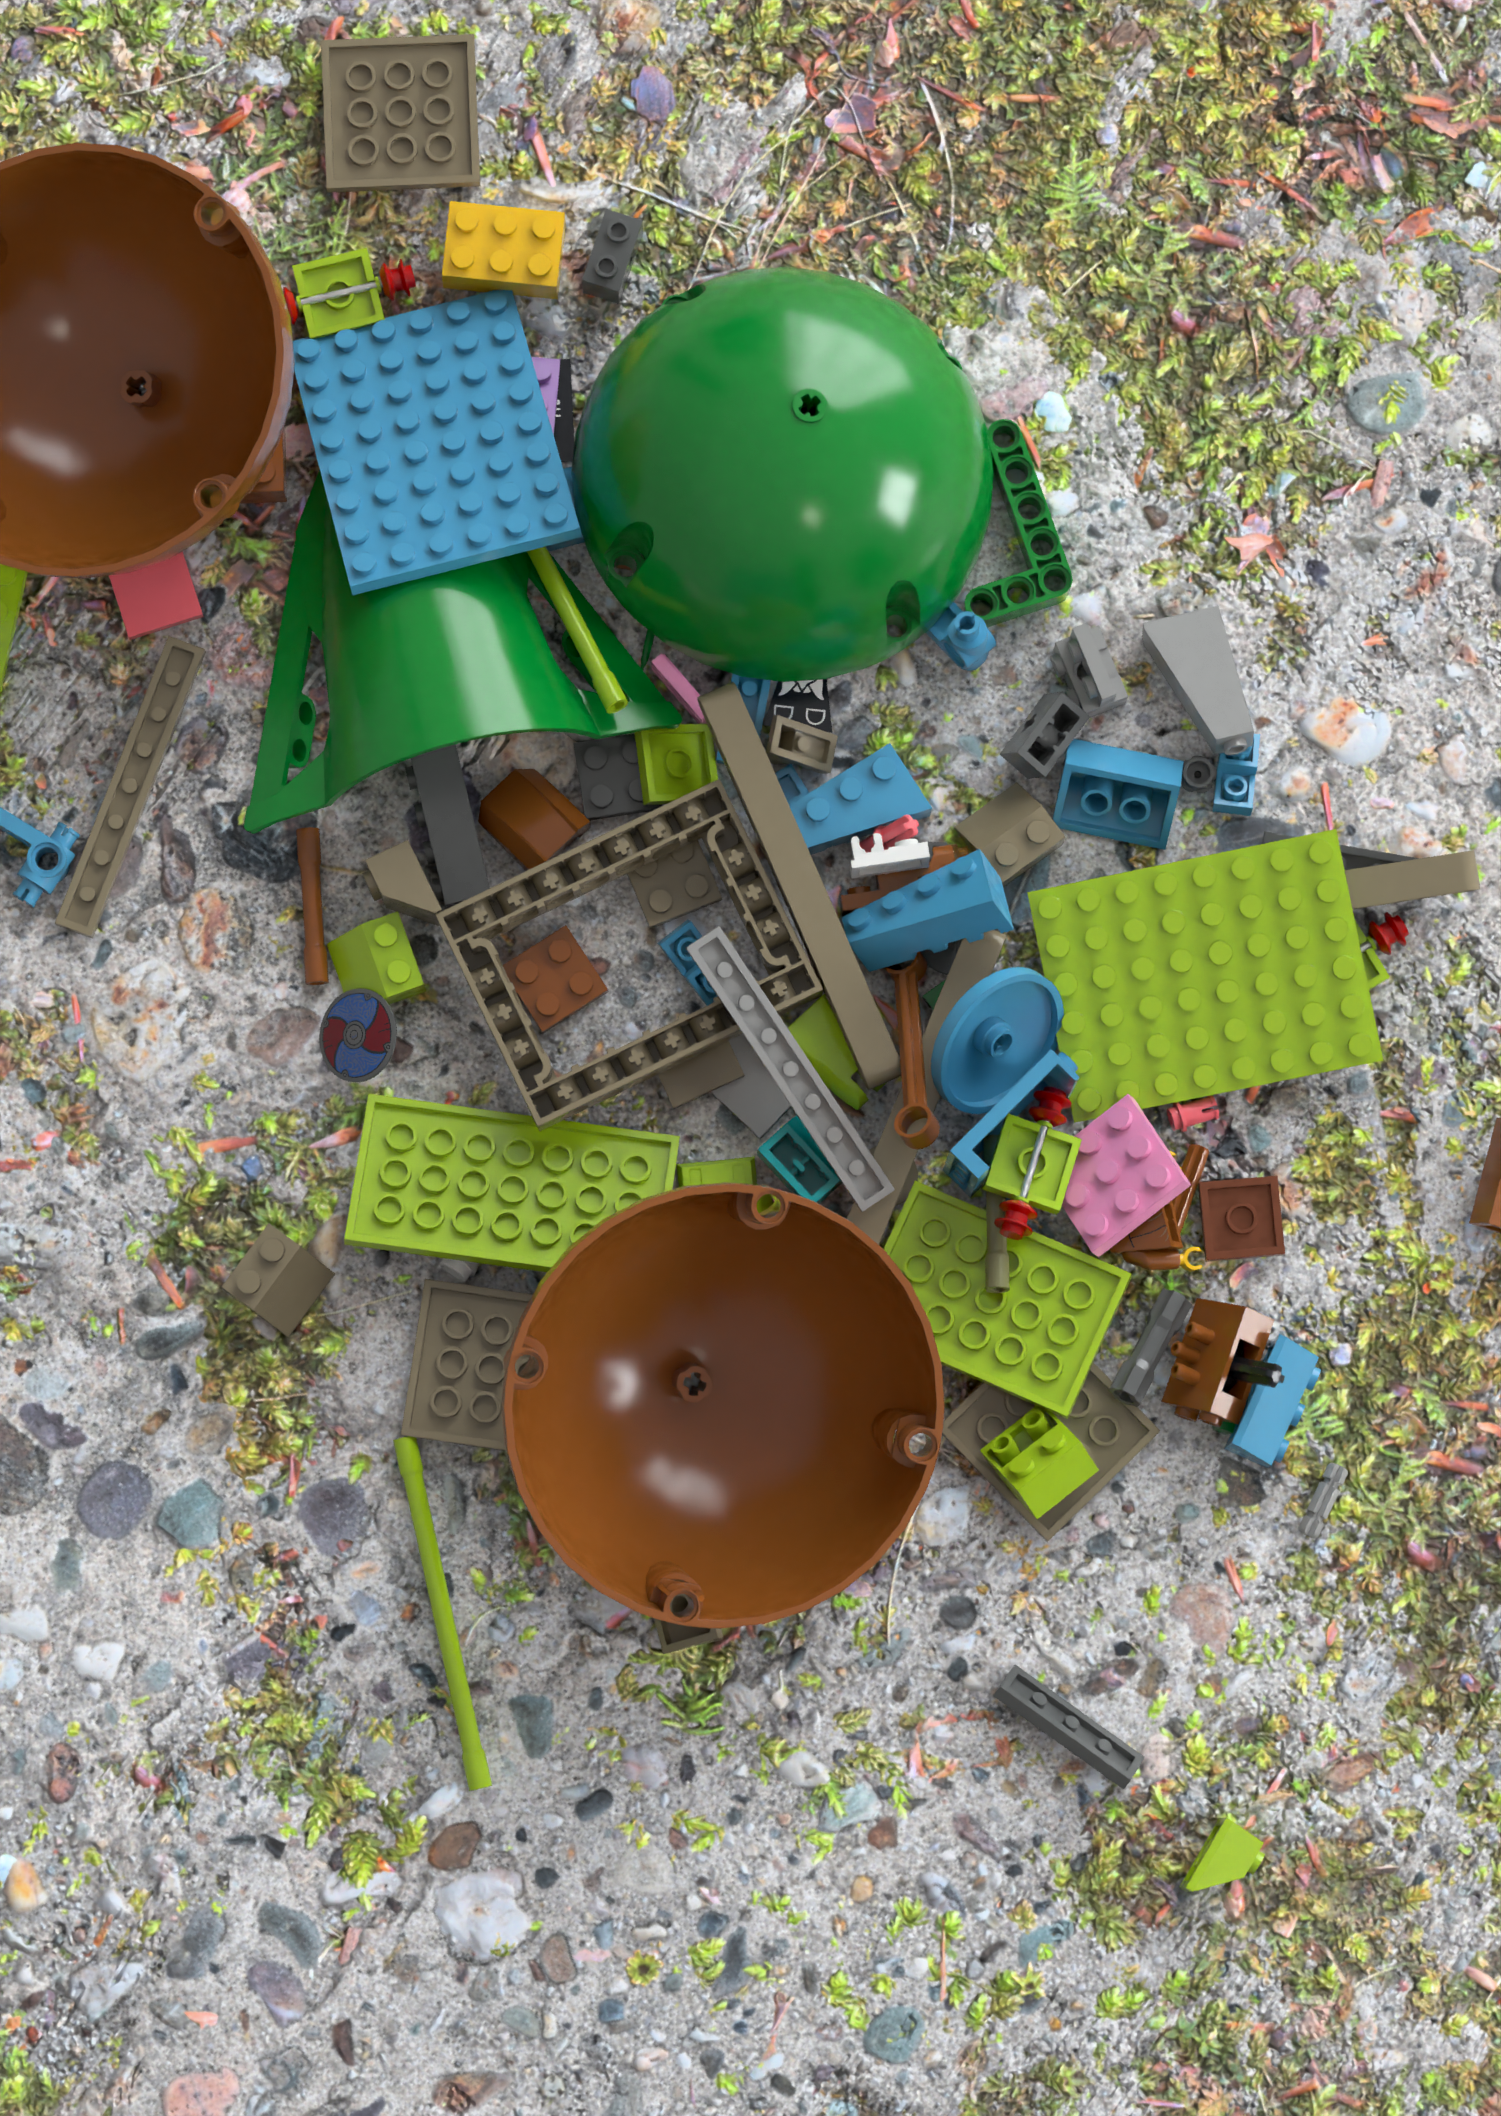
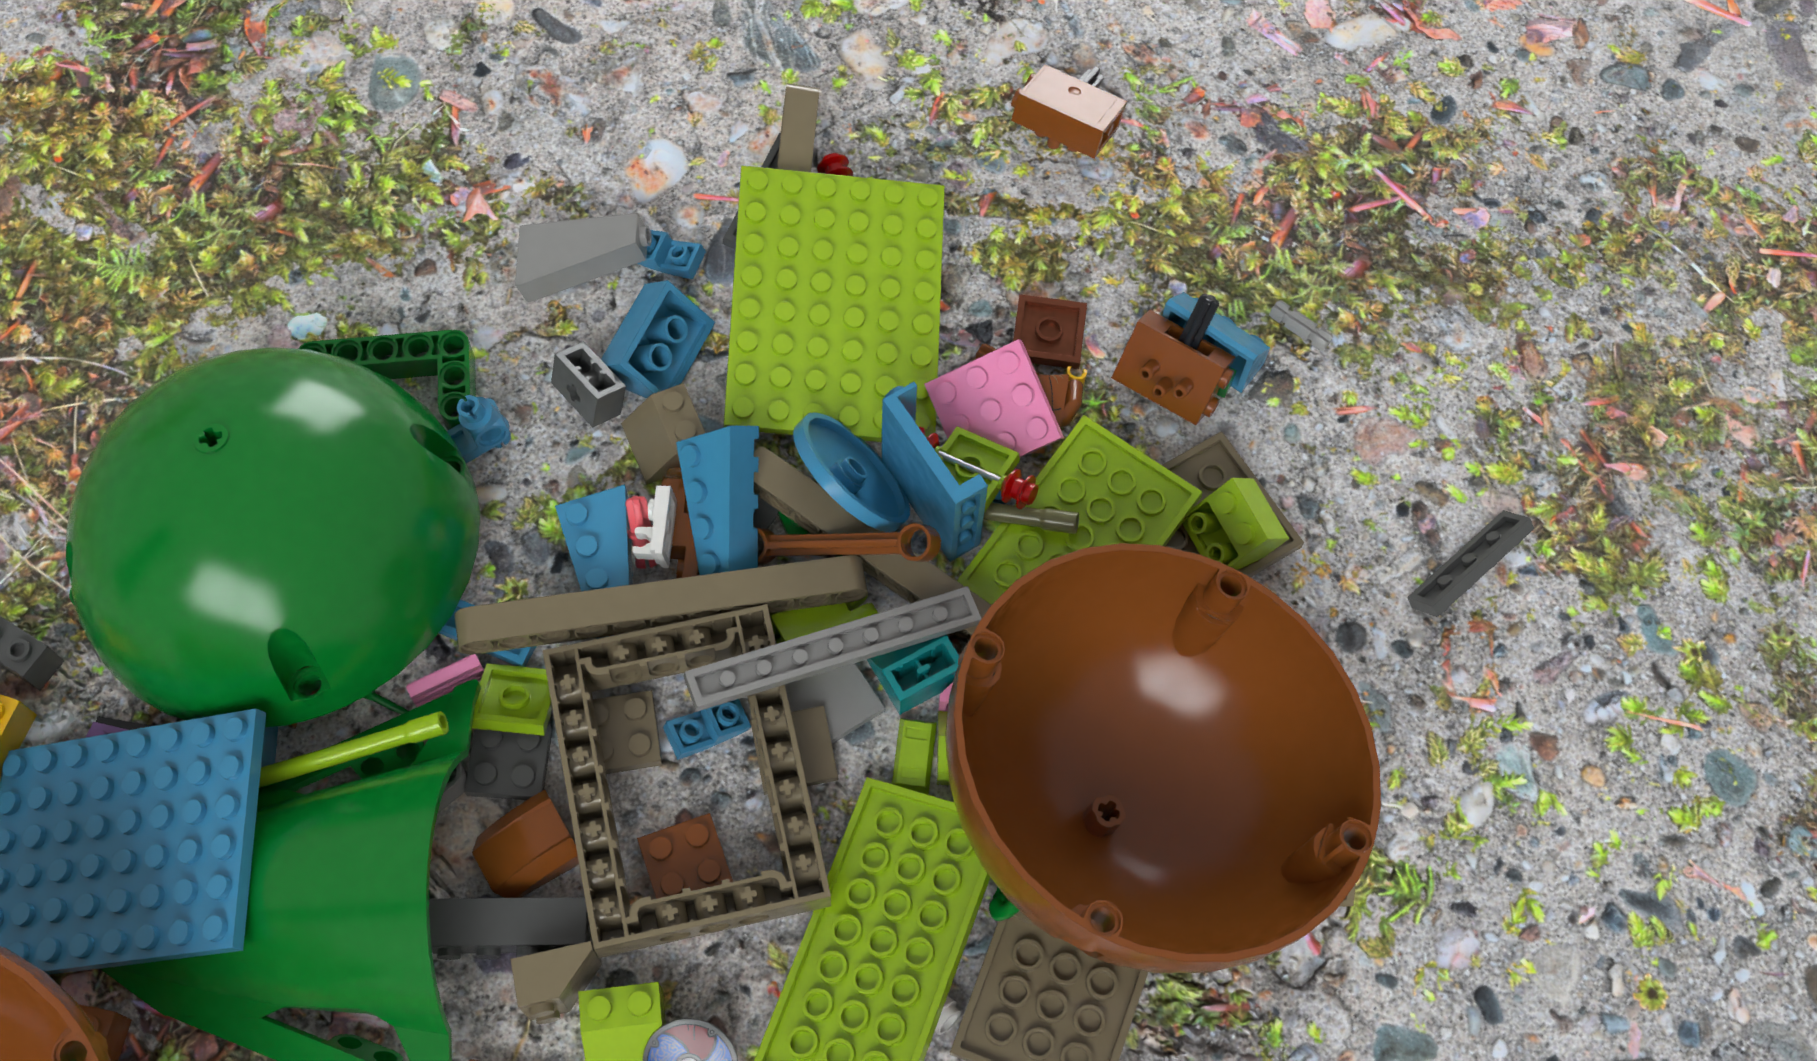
camera: 75 degrees left, 15 degrees down
black sticker [763,679,832,733] -> none
dark tan slope [766,715,838,774] -> none
light grey brick [1050,623,1128,718] -> none
dark grey axle [1108,1288,1192,1407] -> none
coral pin [1167,1095,1219,1132] -> none
lime slope [1179,1818,1265,1892] -> none
dark grey plate [1181,756,1217,794] -> none

